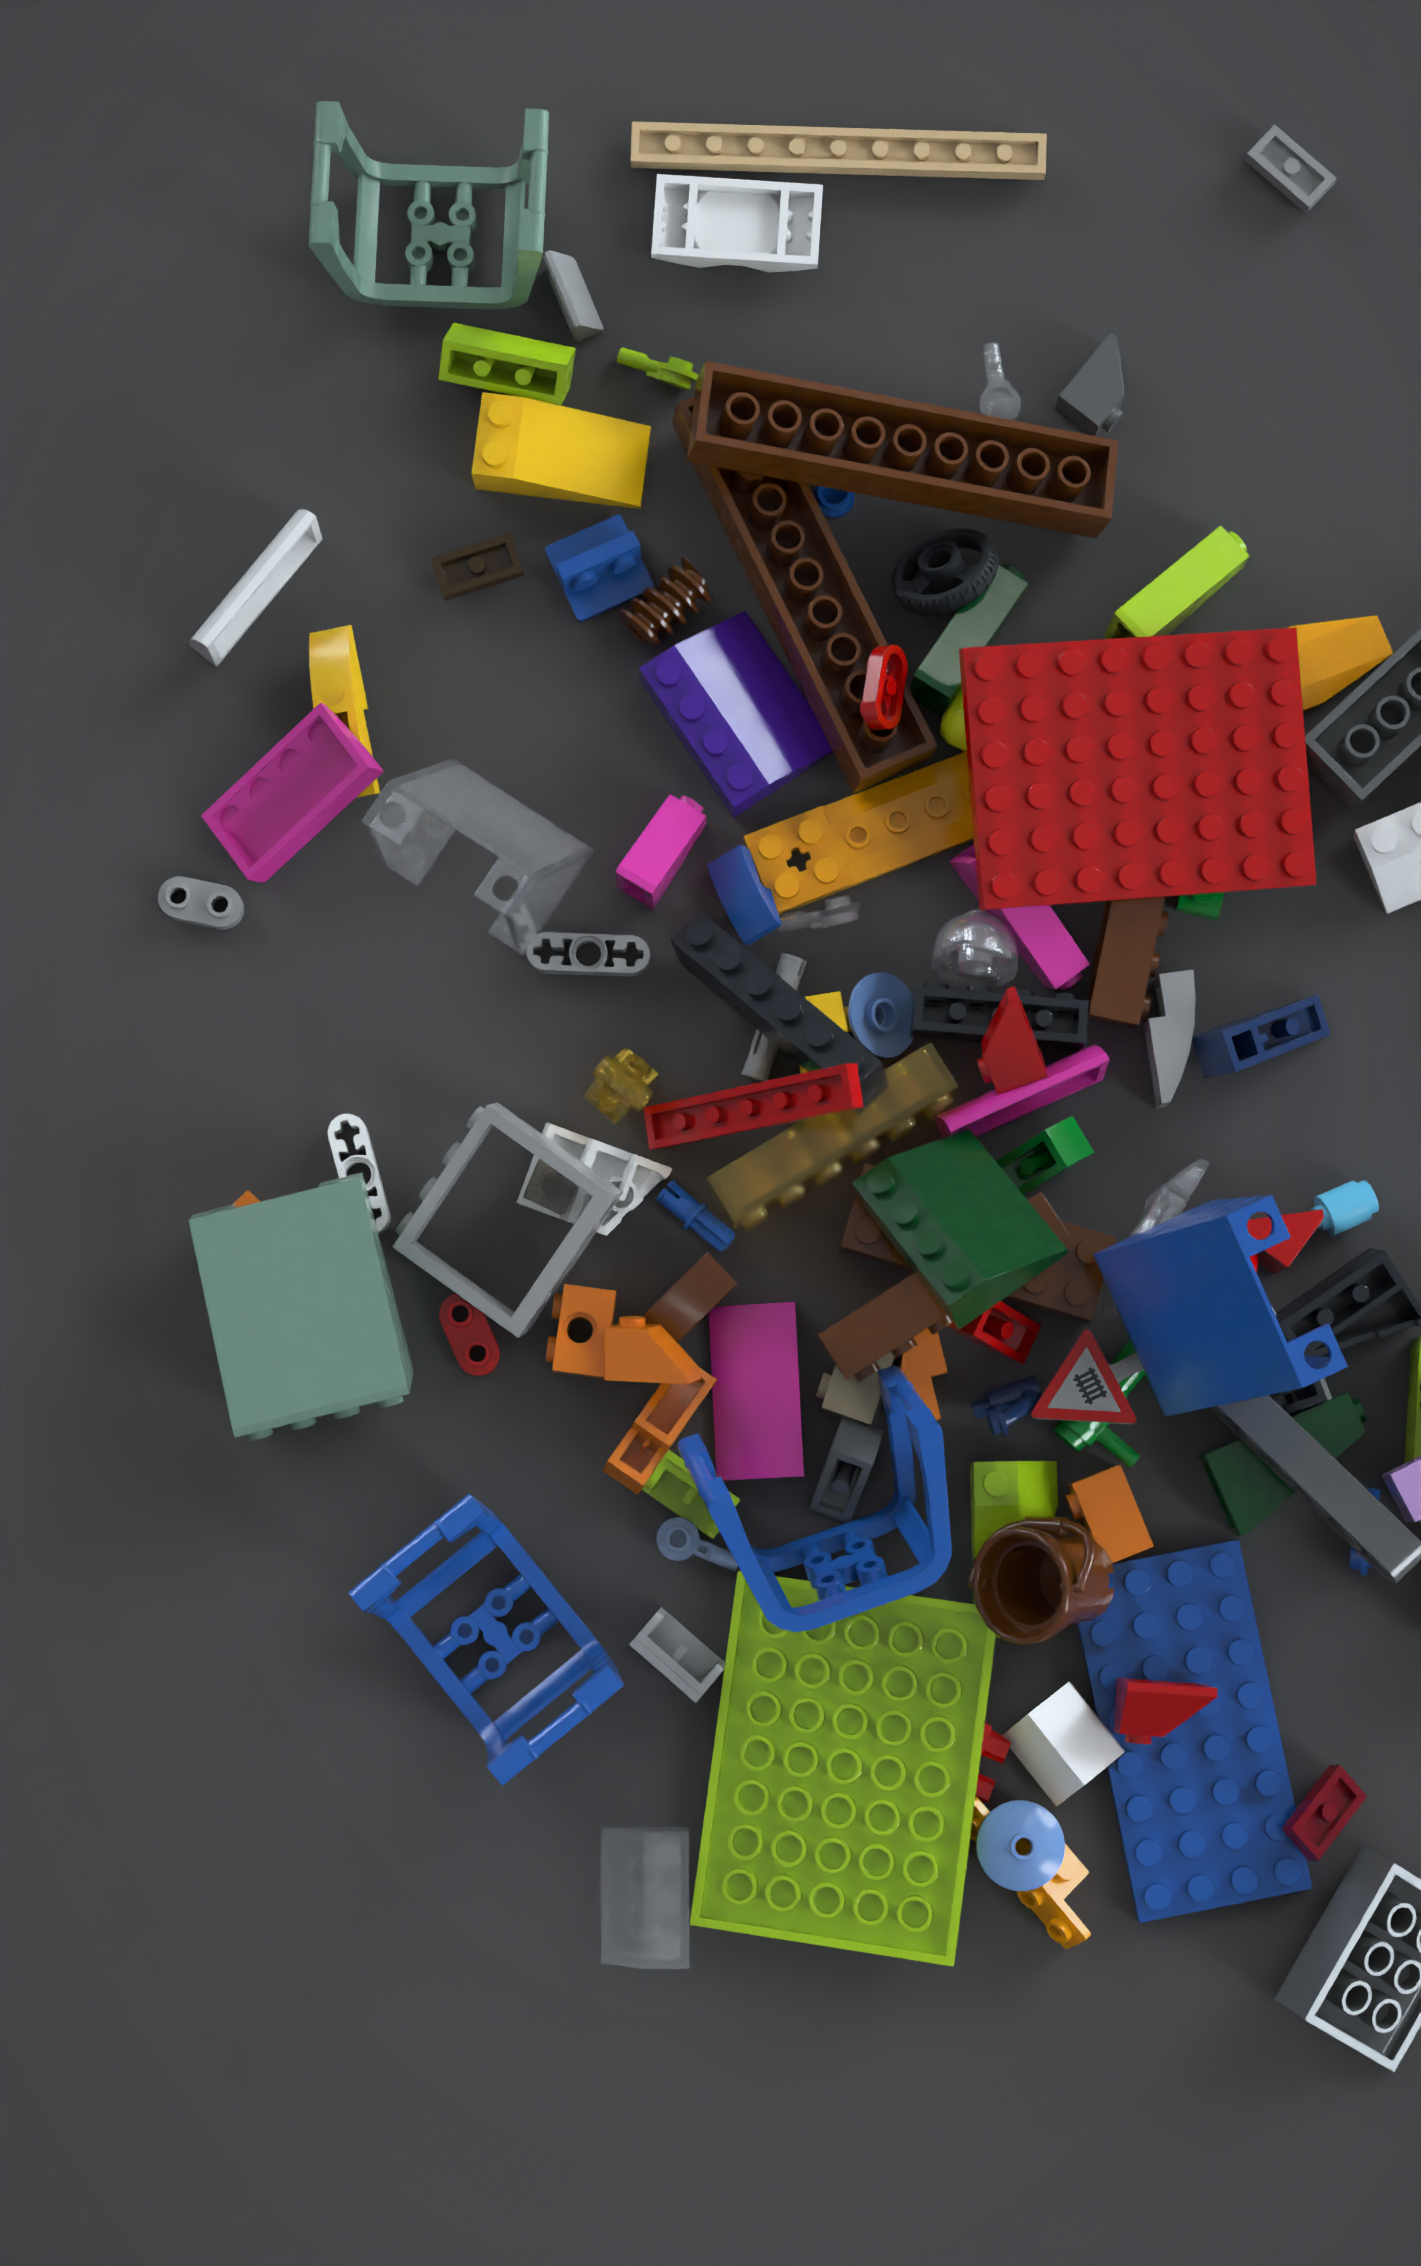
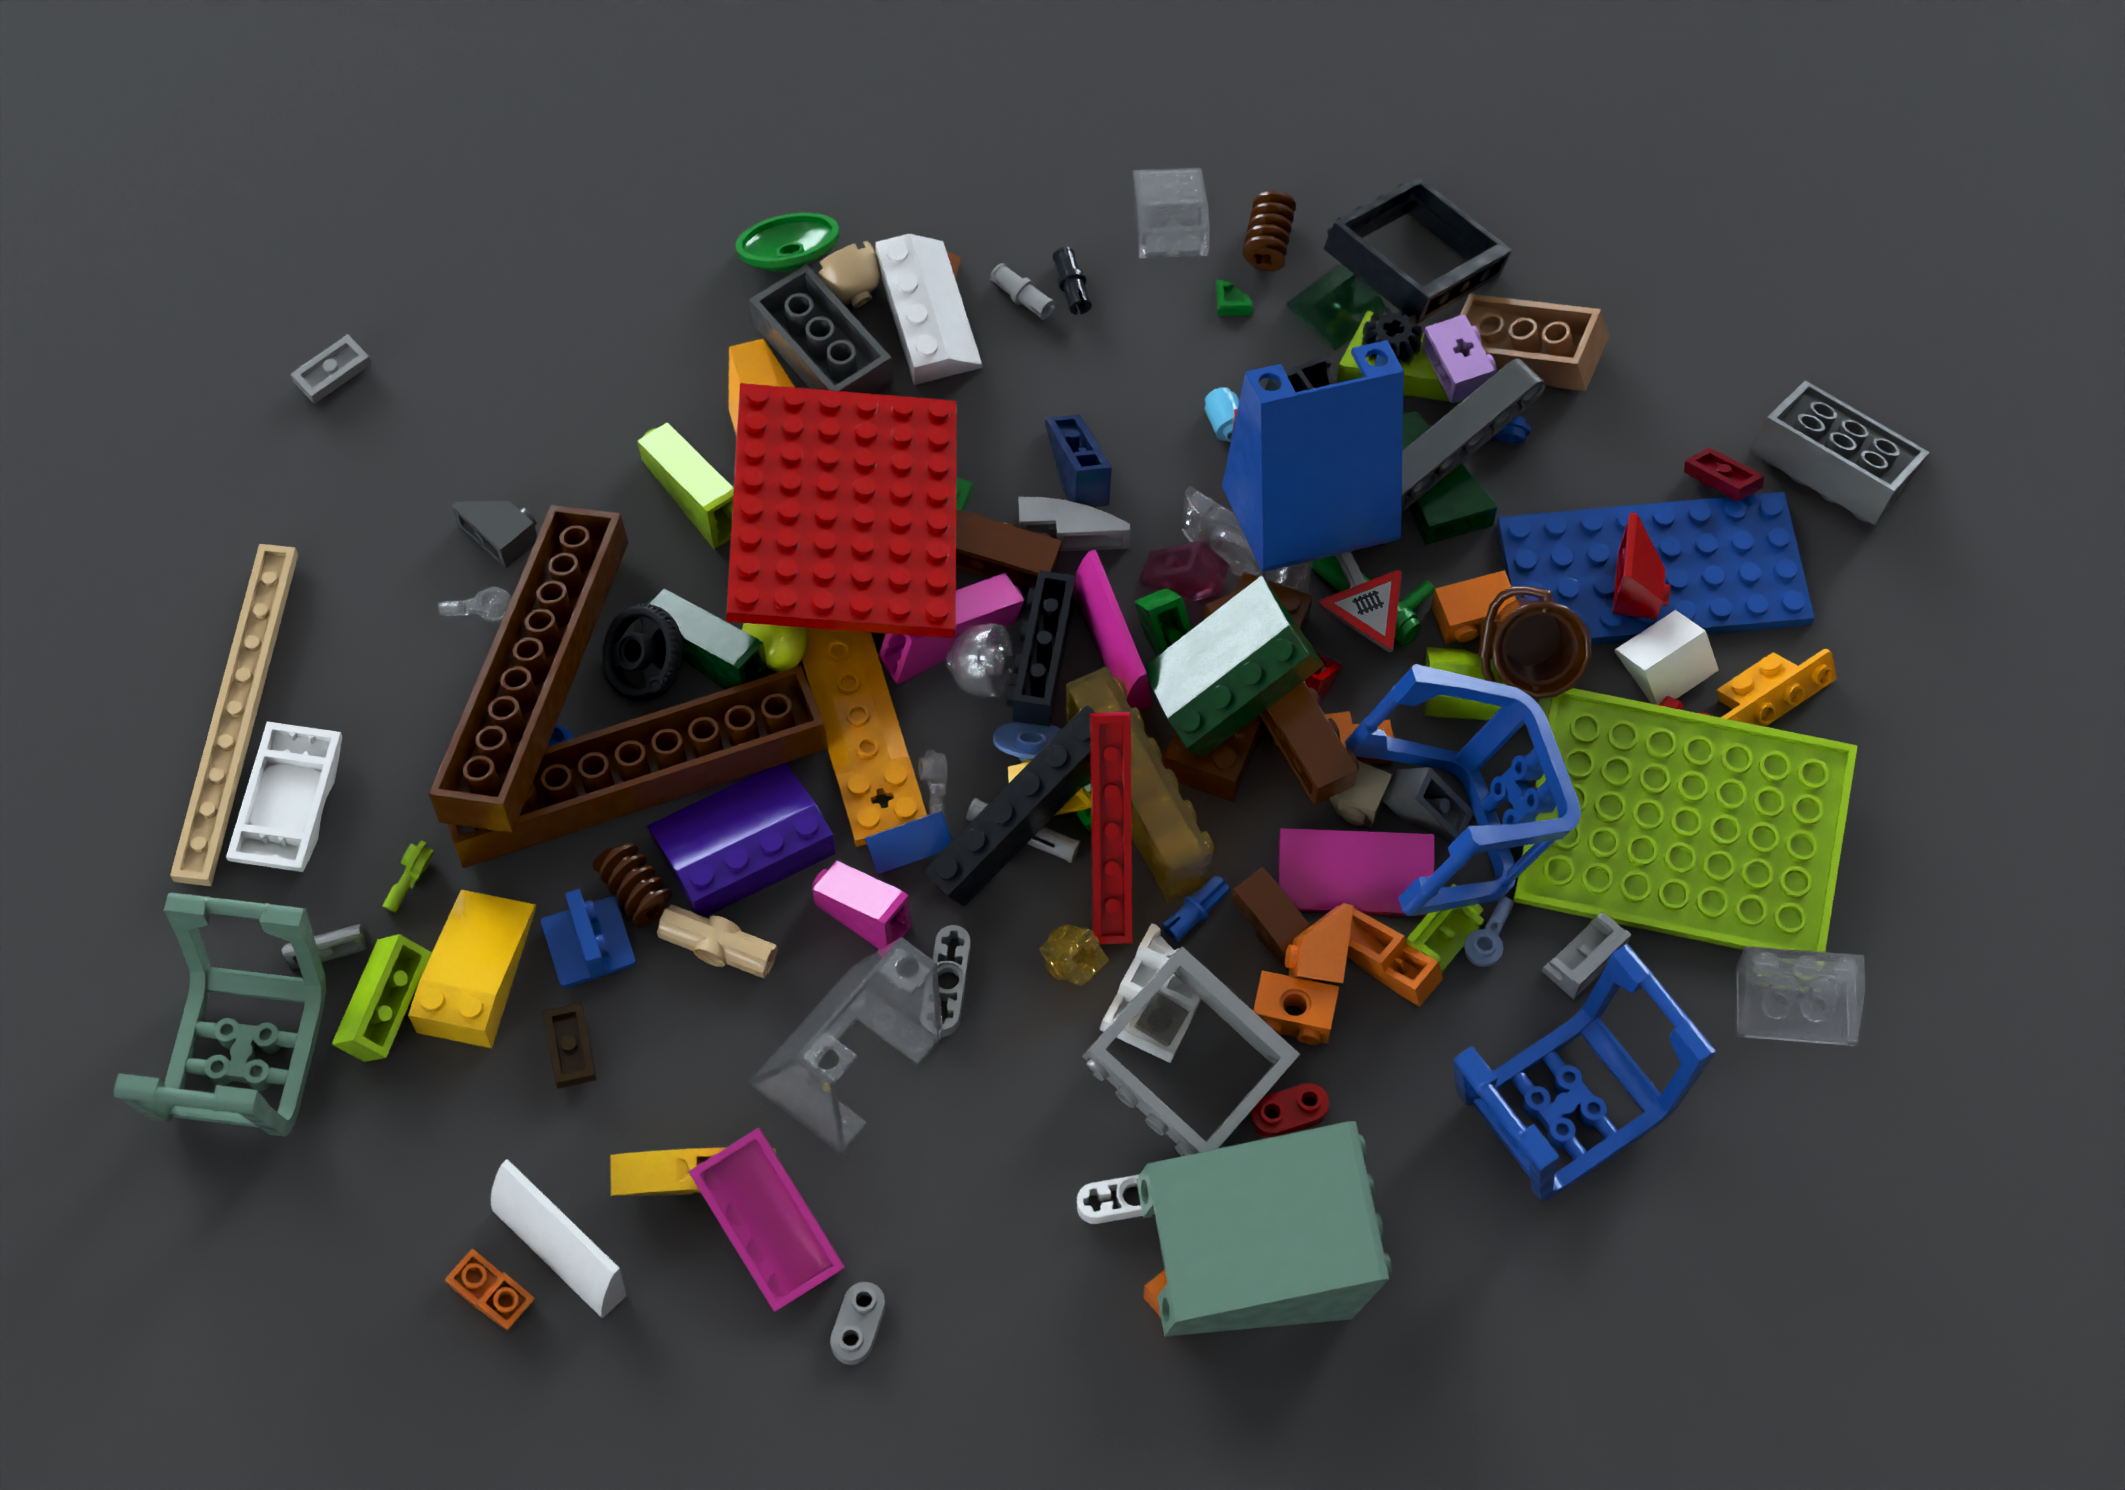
camera: 85 degrees left, 20 degrees down
red plate [860,645,908,730] -> none
dark blue plant [970,1376,1042,1436] -> none
medium blue dish [976,1800,1065,1891] -> none
red slope [977,986,1047,1095] -> none
none -> orange slope [444,1248,535,1331]
none -> tan piece [657,904,778,978]
none -> clear pink slope [1139,540,1230,601]

